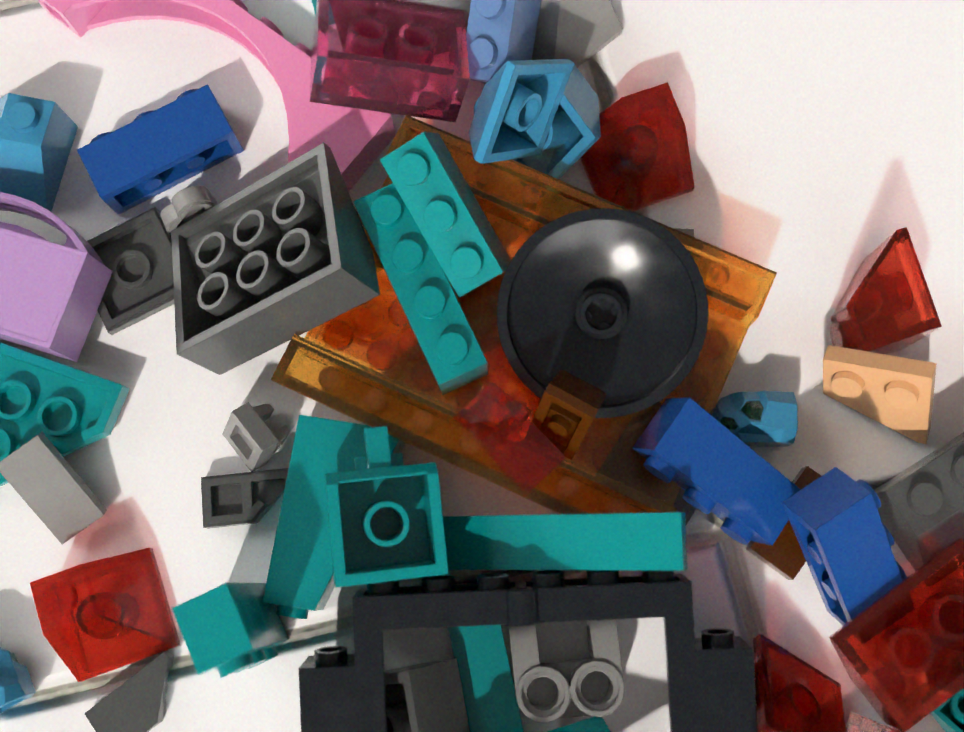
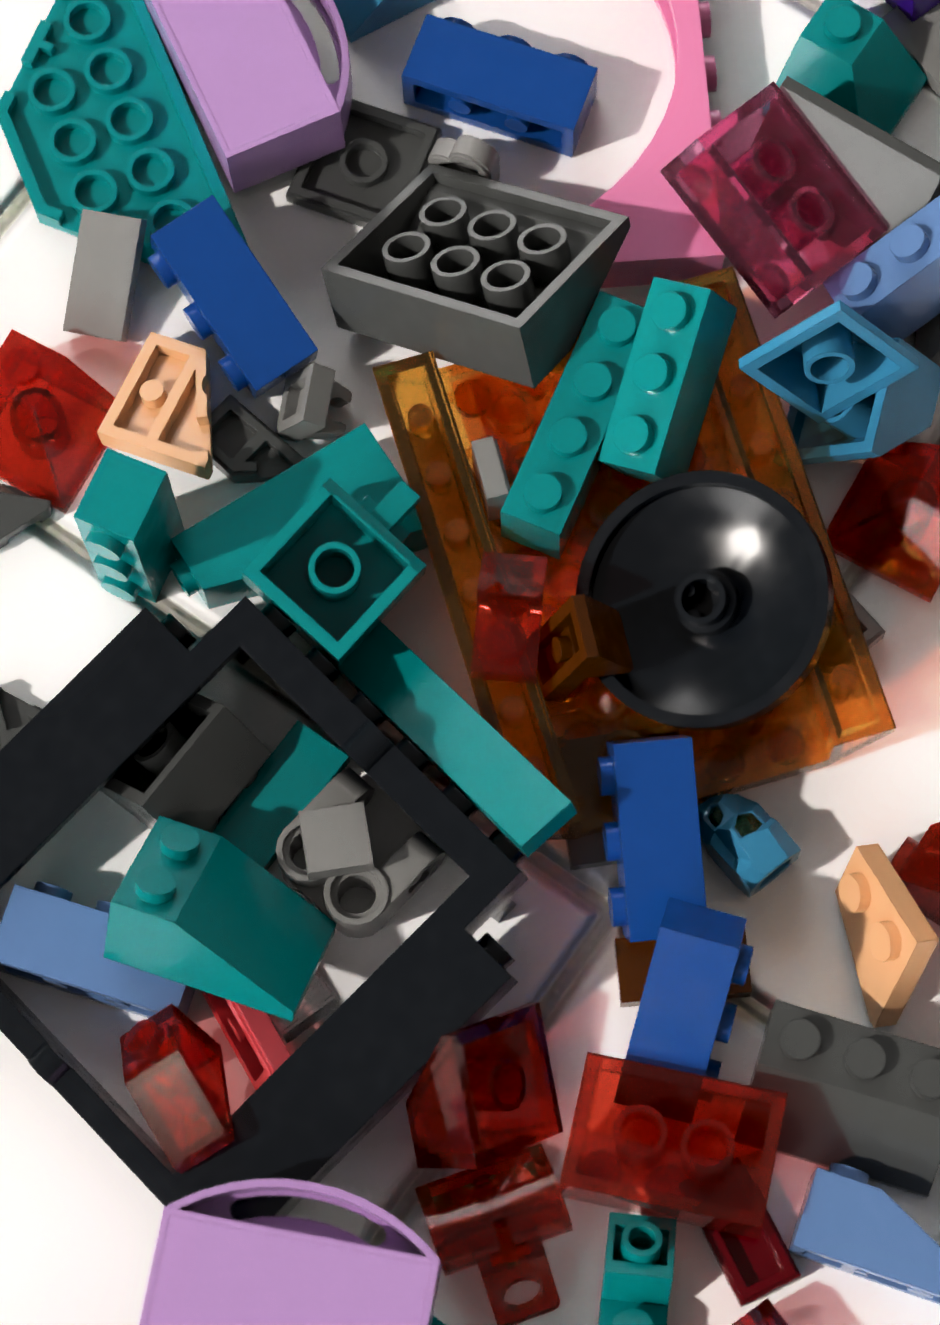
camera: 45 degrees right, 5 degrees down
none -> light nougat wing [97,332,213,480]
none -> blue brick [147,194,318,399]
none -> light grey tile [298,801,374,880]
none -> light grey tile [471,436,511,521]

